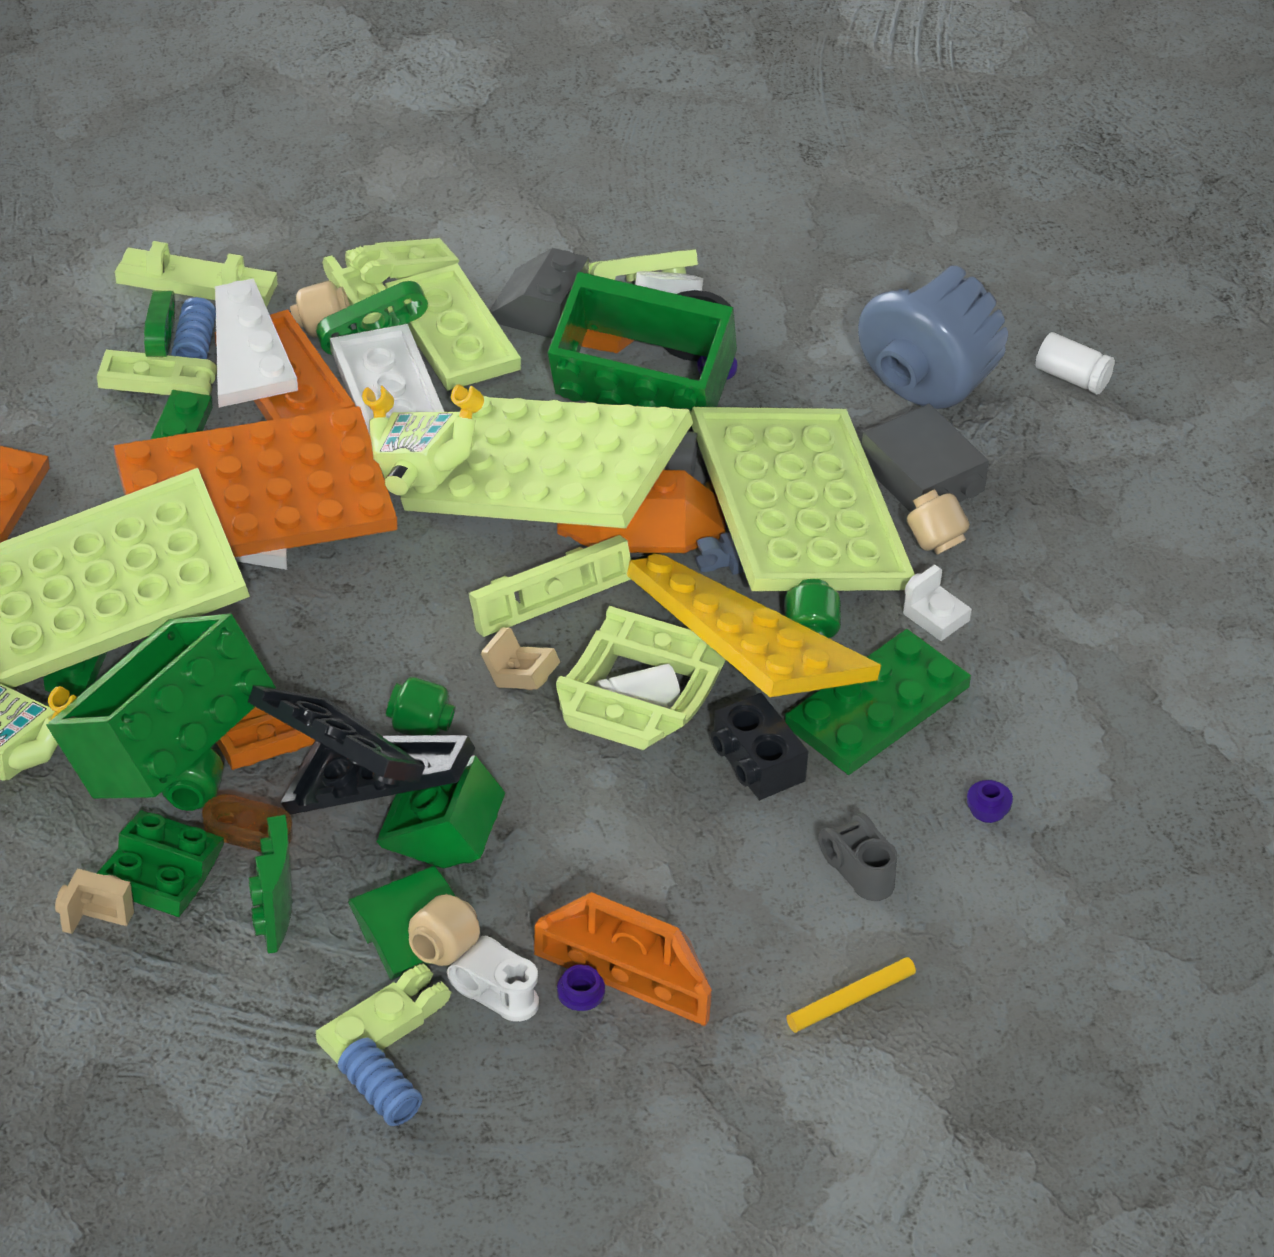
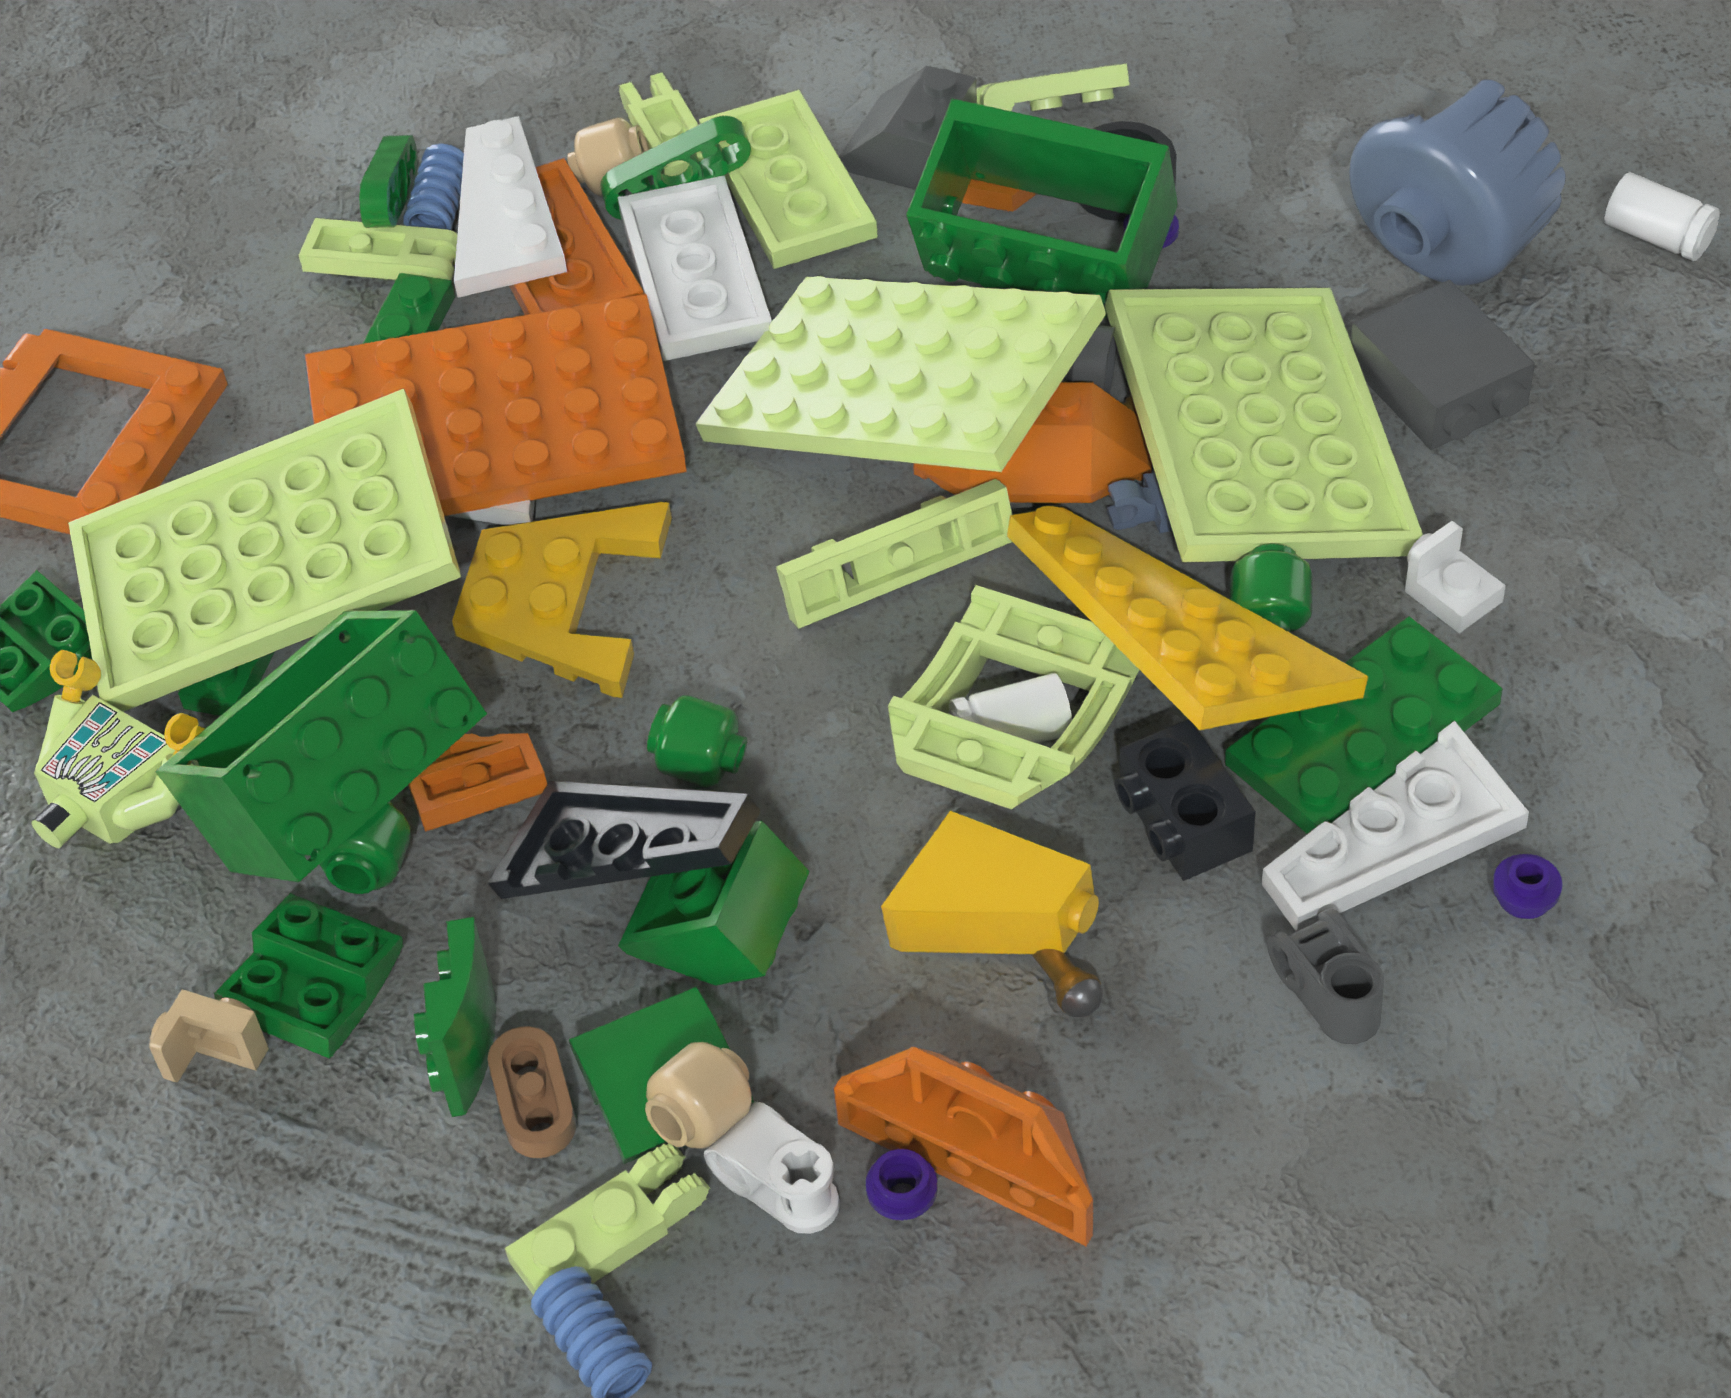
camera: 10 degrees right, 5 degrees up
yellowish green hinge [115,241,278,308] -> none
clear orange plate [202,794,293,852] -> none
black wing [248,685,425,786] -> none
yellowish green hinge [348,238,459,284] -> none
yellowish green torso [362,384,484,496] -> none
tan bracket [481,627,560,690] -> none
white beam [635,271,703,294] -> none
yellow bar [786,957,916,1033] -> none
tan head [907,489,970,555] -> none
none -> yellow wing [452,502,672,698]
none -> medium nougat plate [488,1026,576,1158]
none -> yellow slope [881,811,1099,954]
none -> piece [1032,949,1103,1017]
none -> white wing [1262,721,1529,931]

